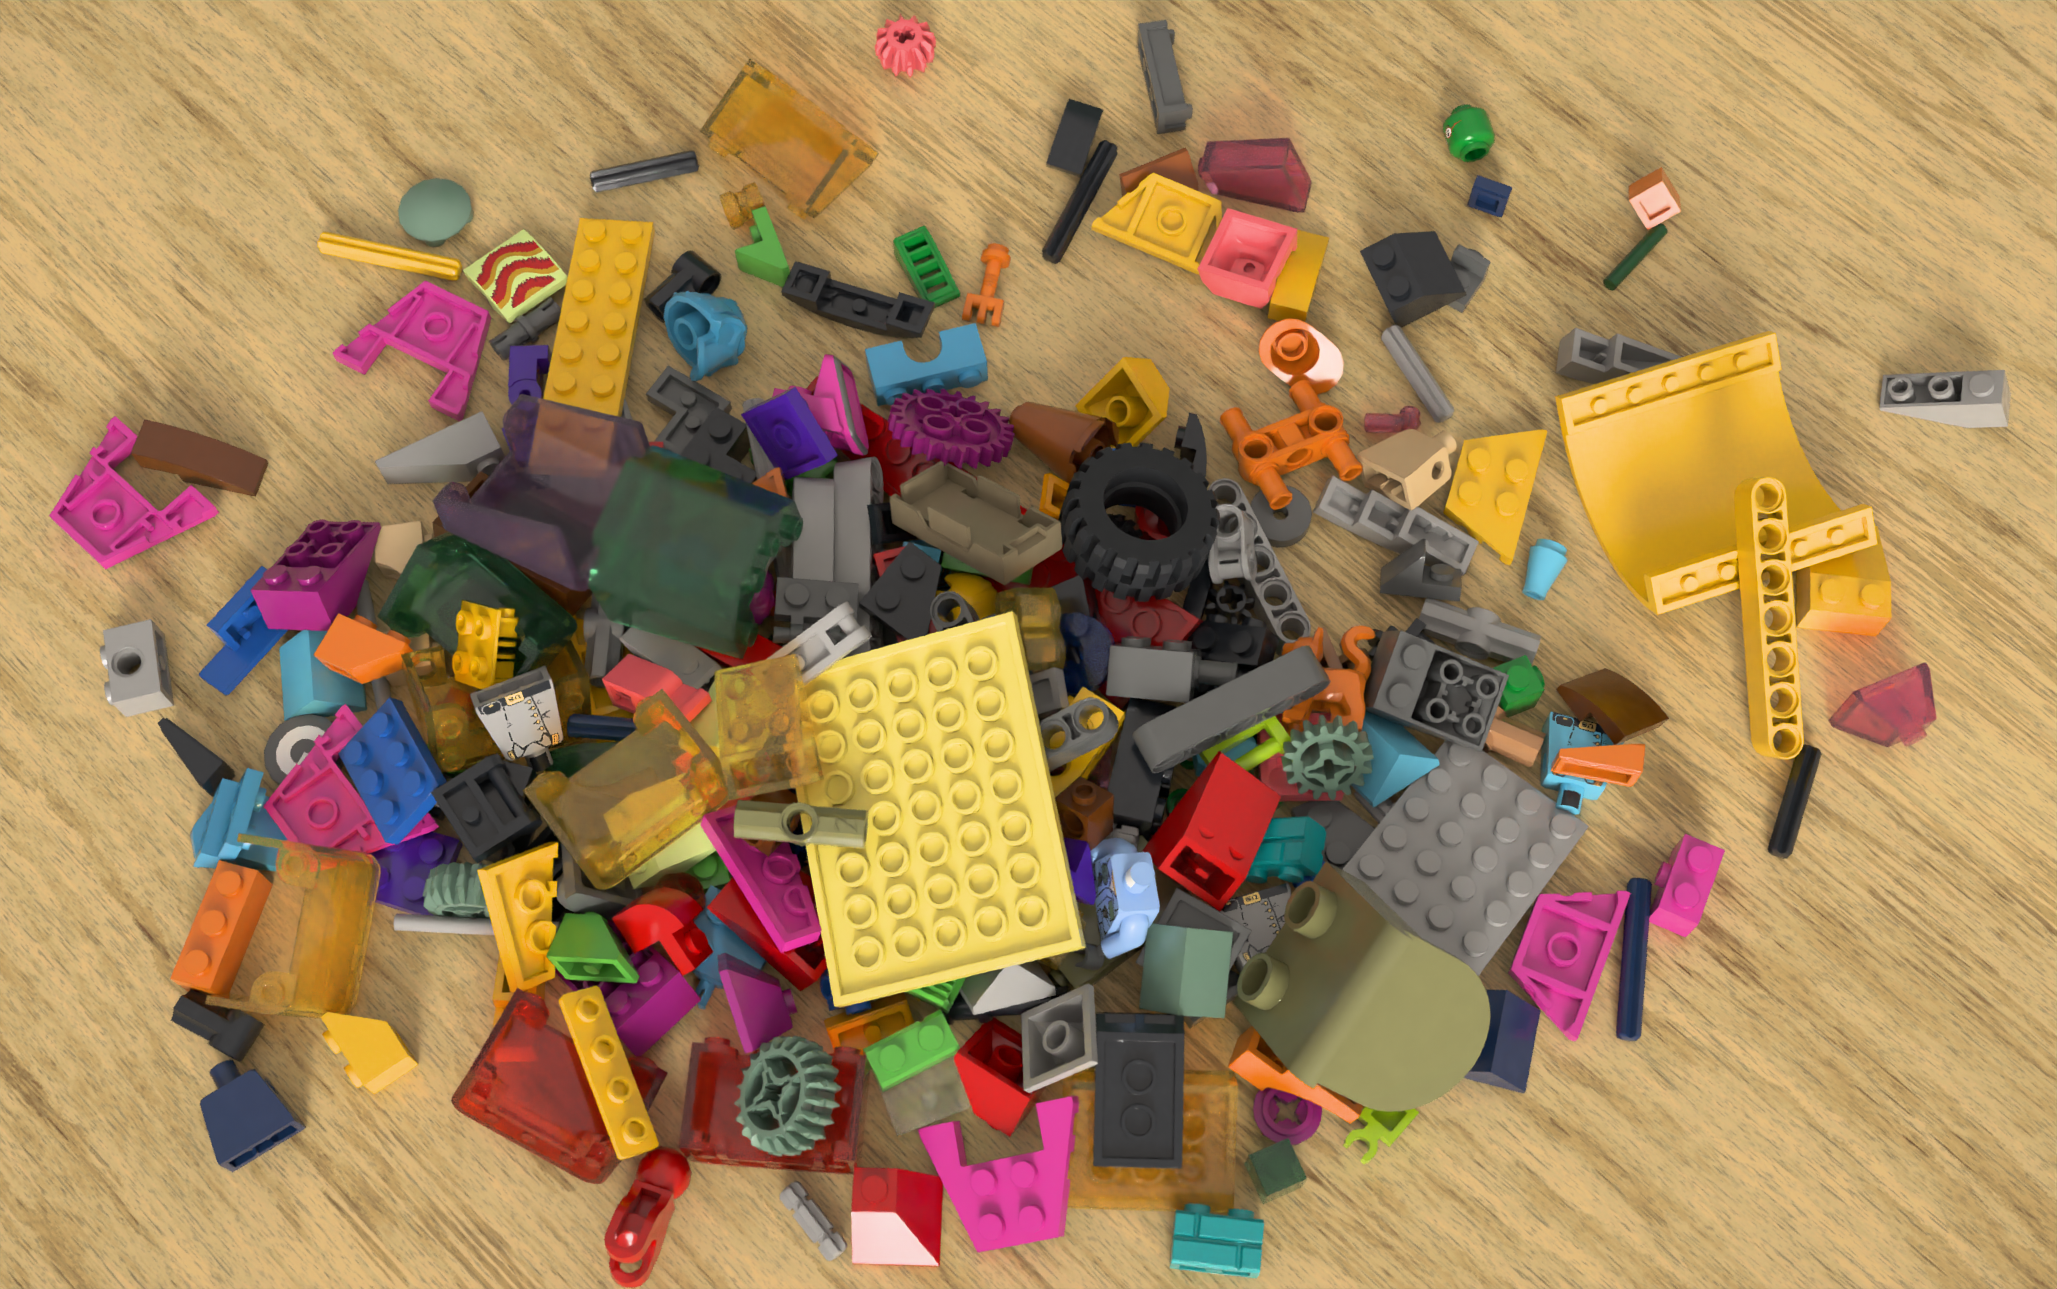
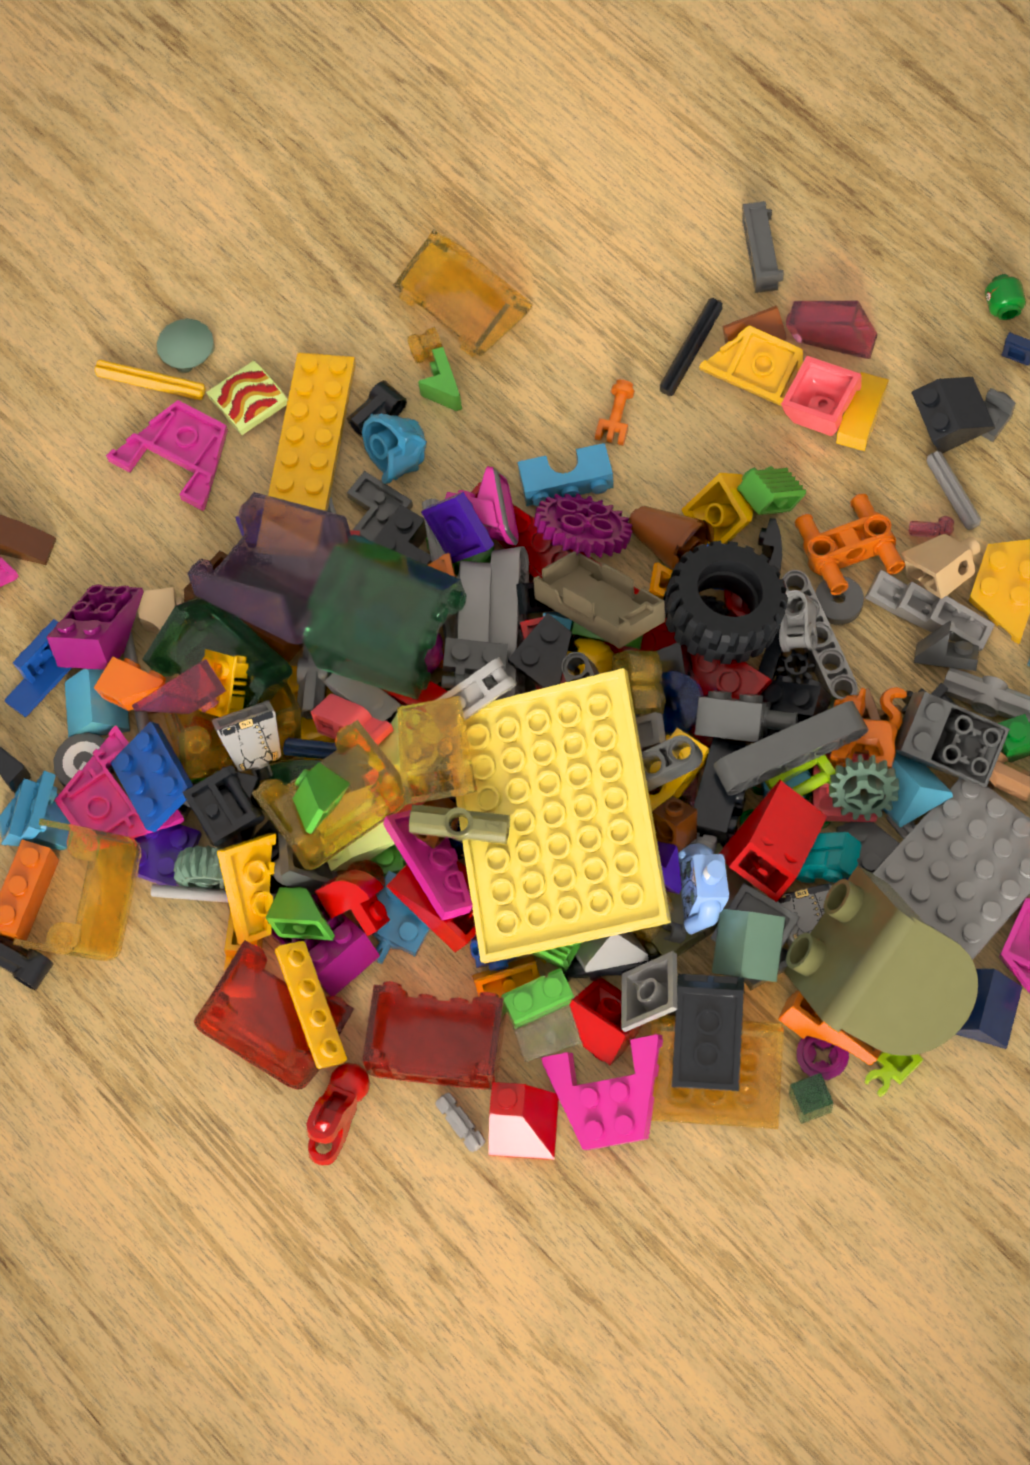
camera: 10 degrees right, 0 degrees up
dark blue torso [200,1060,306,1173] -> none
yellow slope [321,1012,419,1094] -> none
light grey slope [375,411,509,484] -> none
dark grey pin [489,297,561,361] -> none
dark purple leg [508,345,552,420] -> none
black axle [590,150,699,192] -> none
magenta slope [717,953,798,1054] -> none
sand green gear [733,1036,842,1156] -> none
black slope [781,261,935,338] -> none
coral gear [875,14,936,78] -> none
green slope [893,226,960,308] -> none
black slope [1046,99,1104,177] -> none
teal brick [1169,1204,1264,1279] -> none
orange piece [1258,318,1344,394] -> none
none -> clear pink slope [132,659,226,714]
none -> bright green slope [292,762,350,834]
none -> bright green brick [737,466,806,515]

